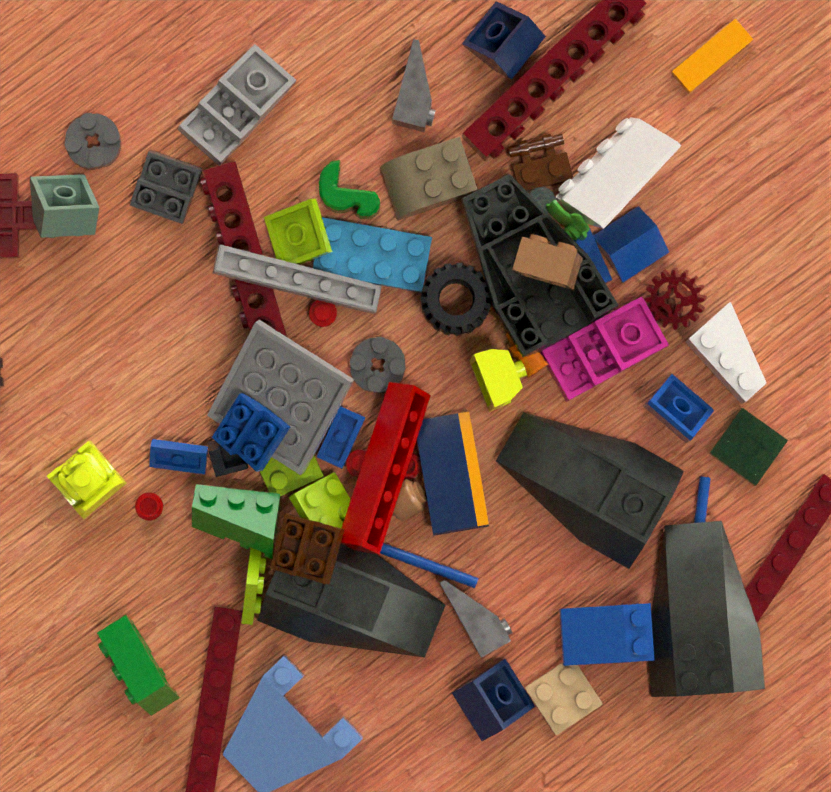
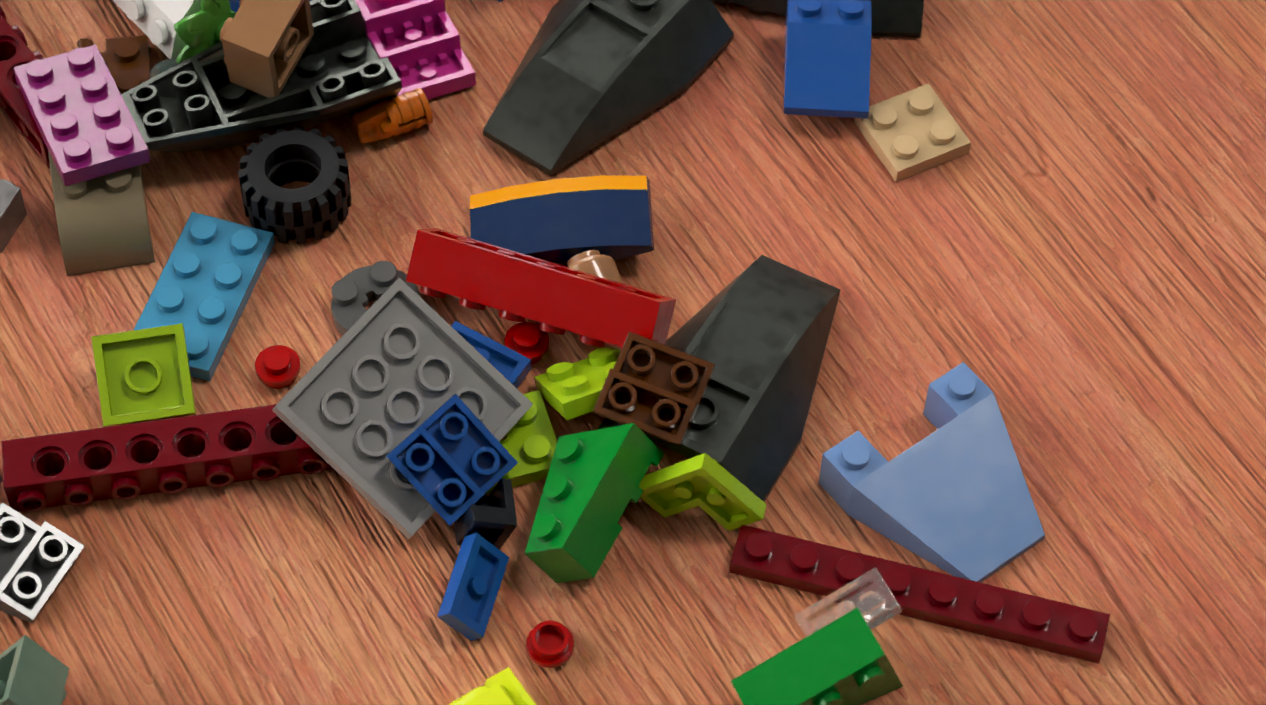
camera: 80 degrees left, 30 degrees down
light grey tile [212,245,382,314] -> none
green animal [319,160,381,220] -> none
blue bar [380,543,479,588] -> none
flat silver slope [440,580,513,658] -> none
dark blue slope [452,658,535,741] -> none
neon yellow brick [469,349,527,412] -> none
none -> plate [13,44,150,187]
none -> clear plate [794,567,902,637]

